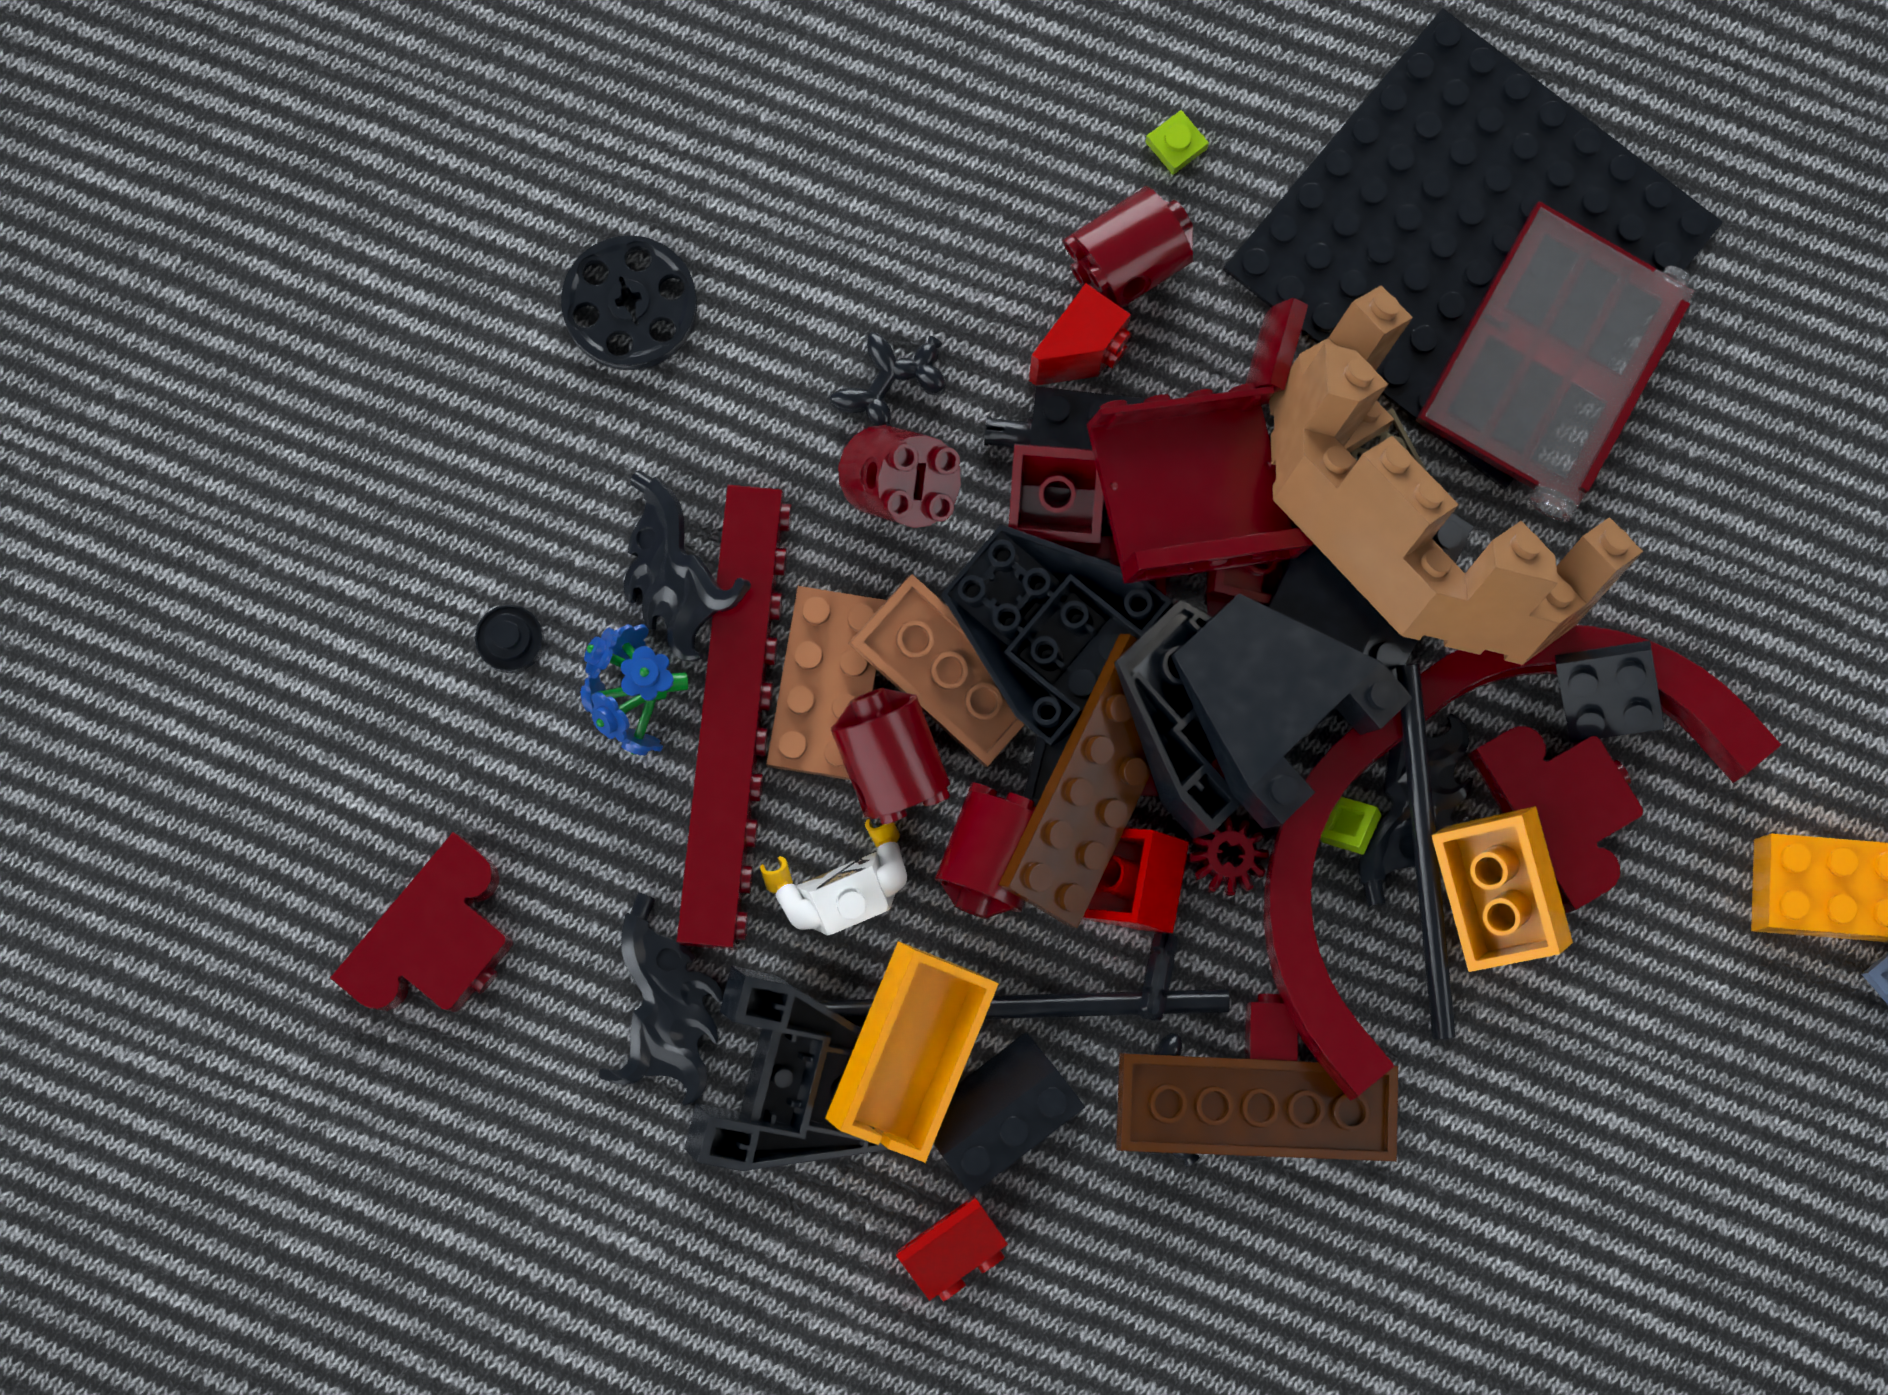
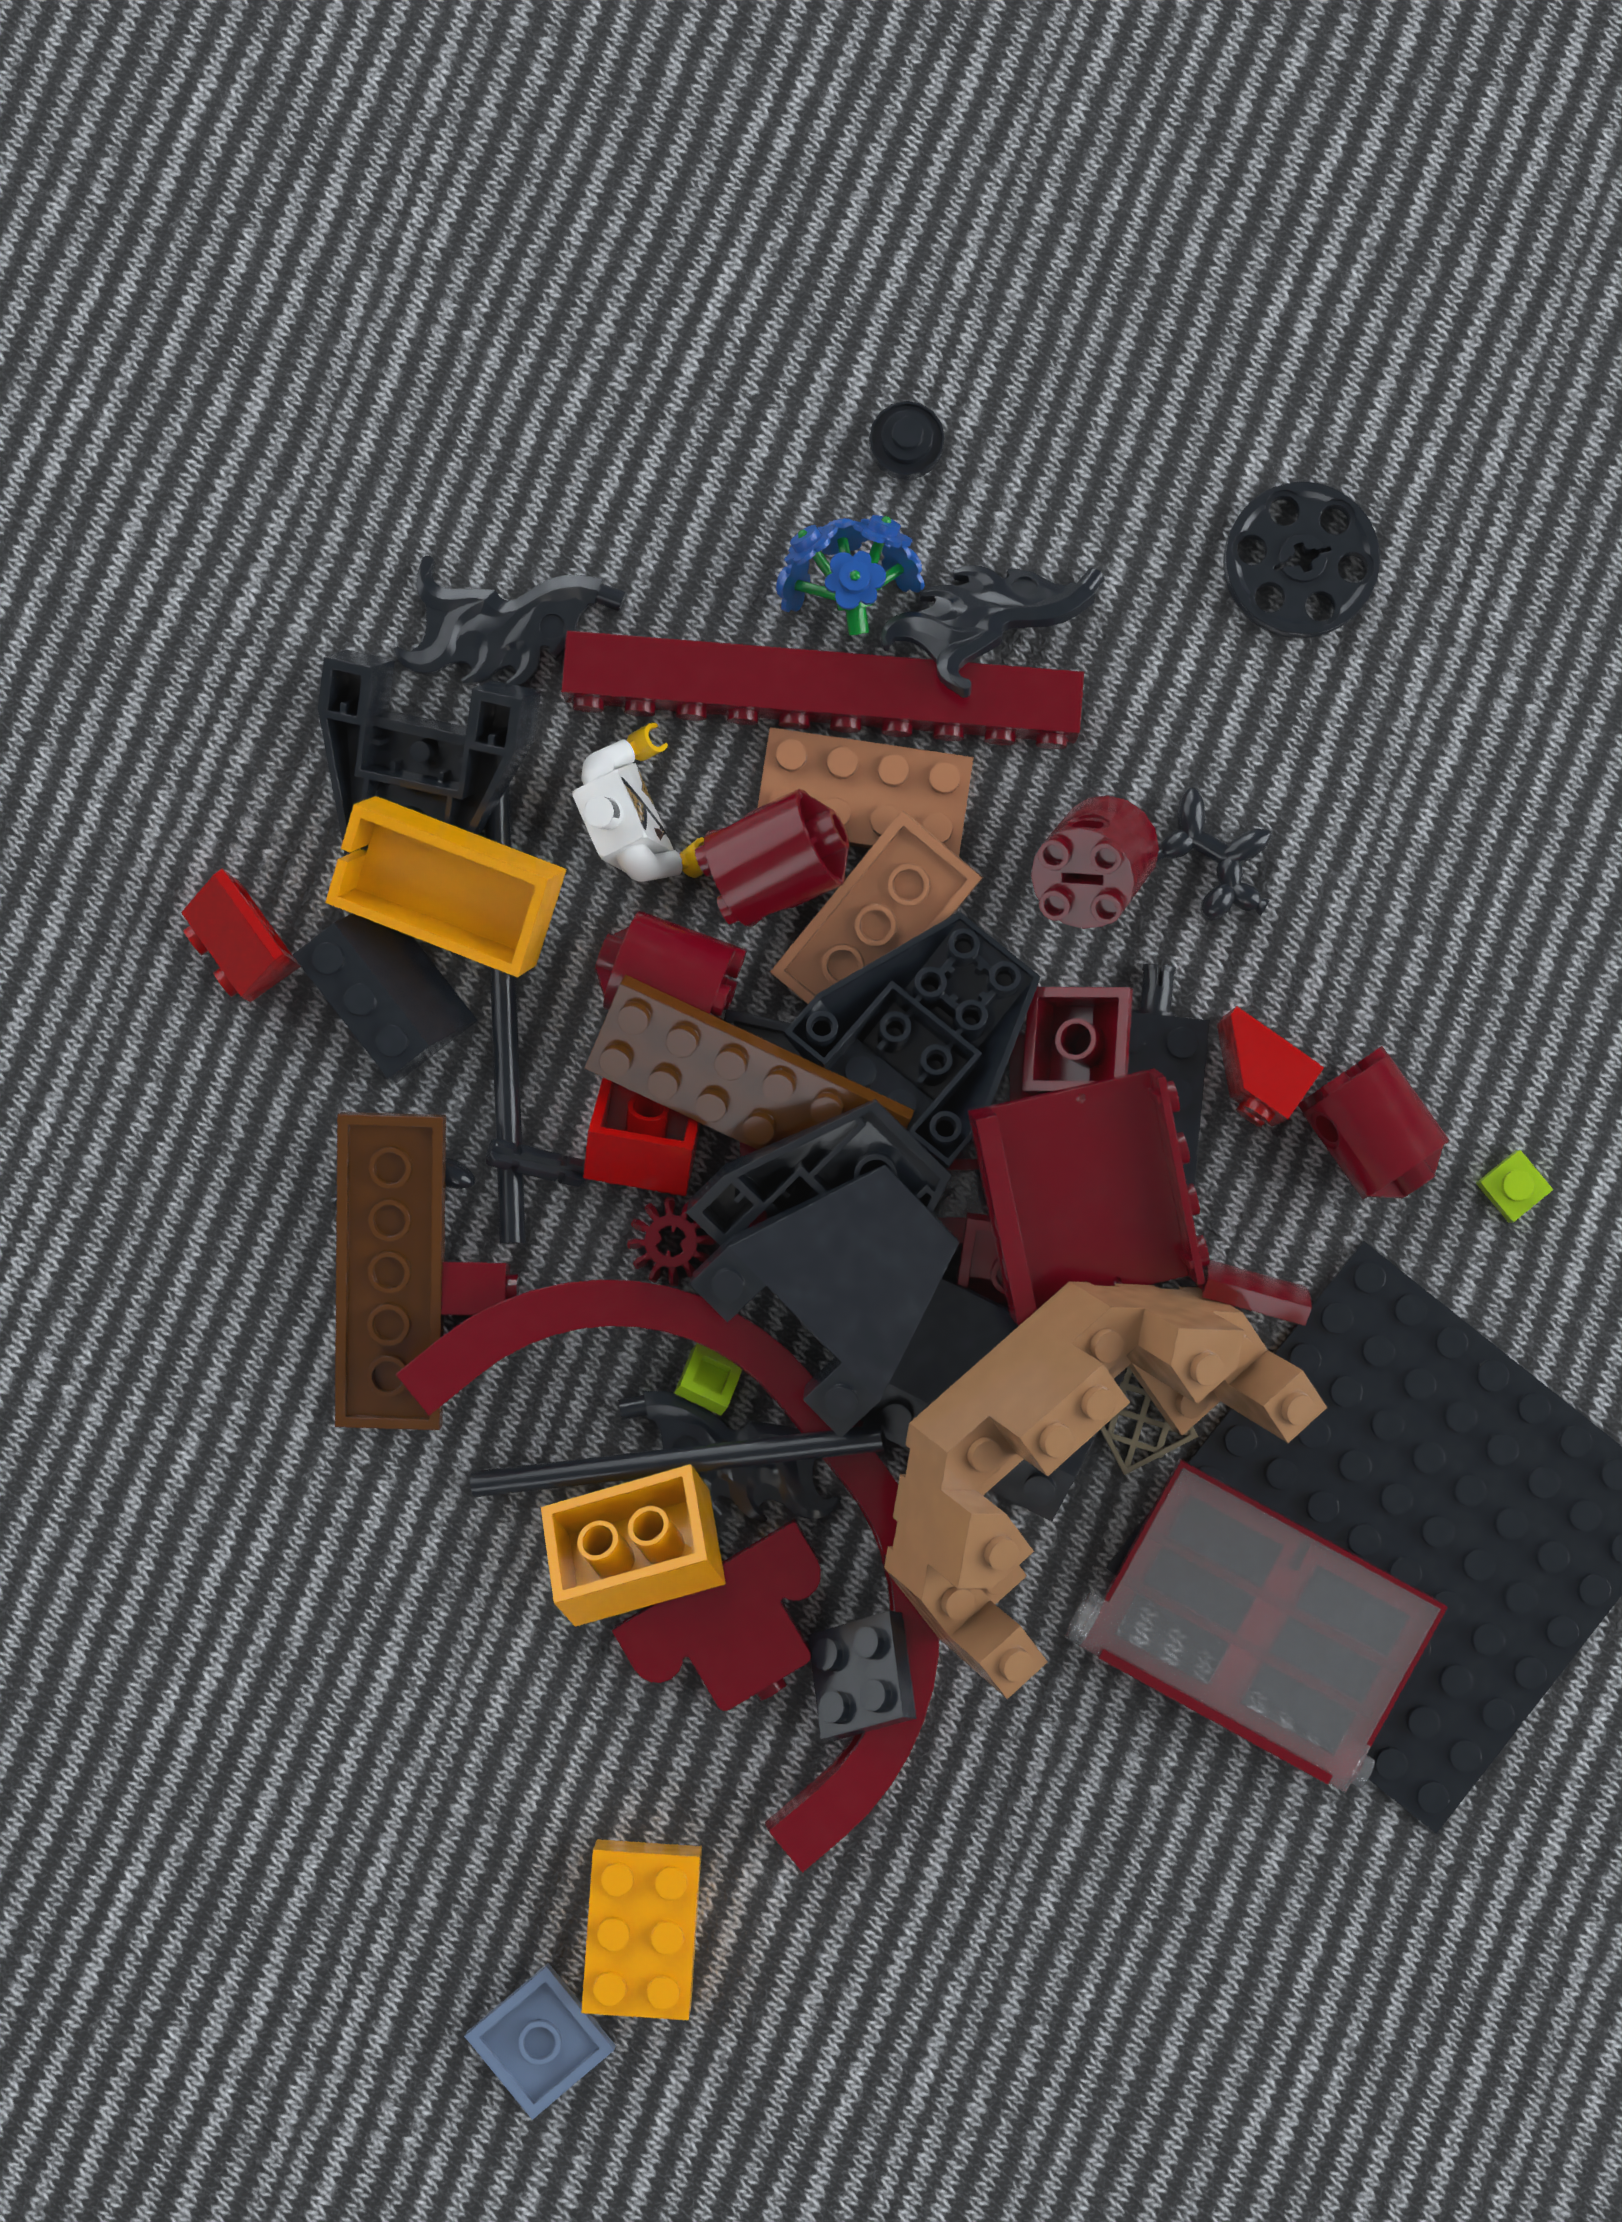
camera: 90 degrees right, 5 degrees up
dark red brick [330,832,513,1012] -> none

